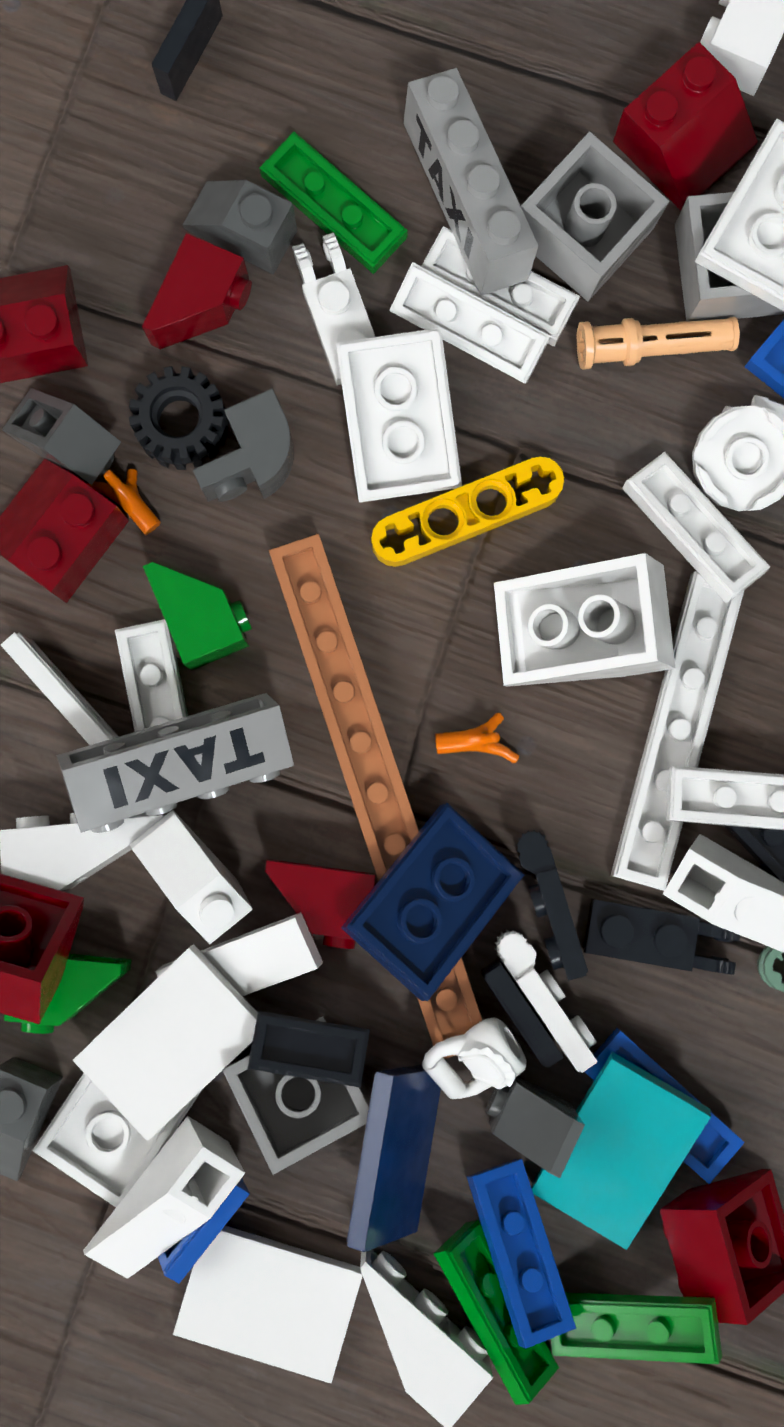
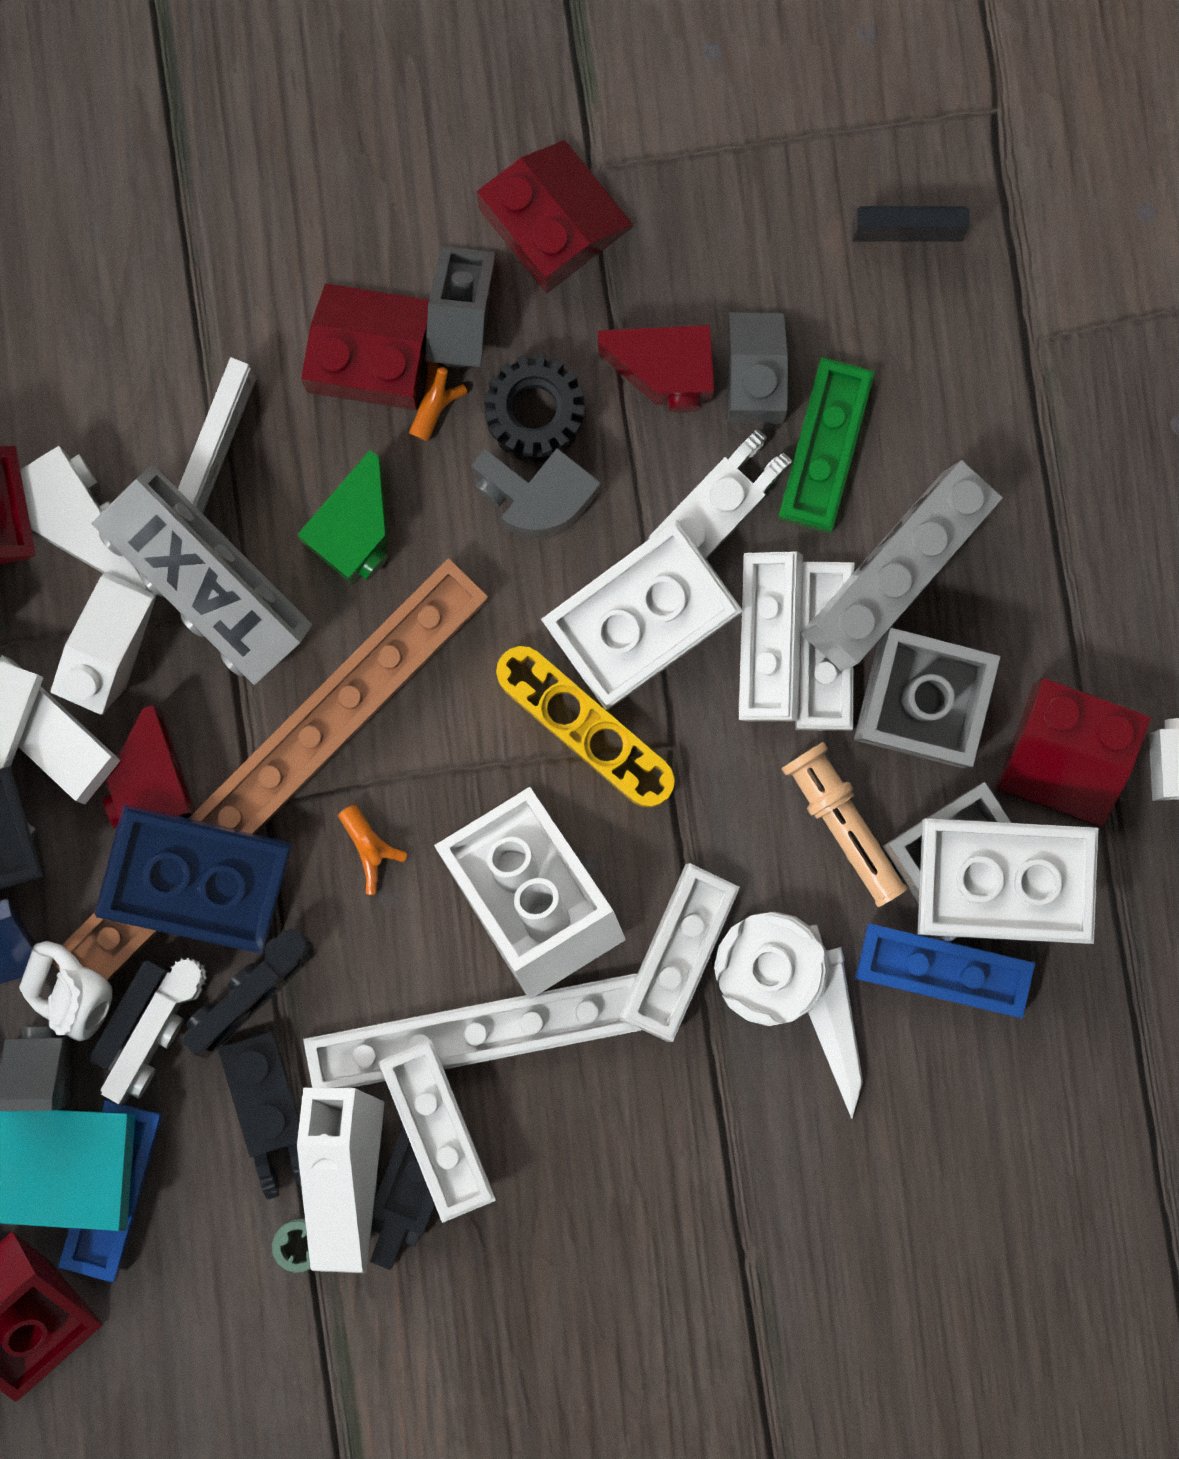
camera: 60 degrees right, 0 degrees up
white tile [115,619,188,732] -> none

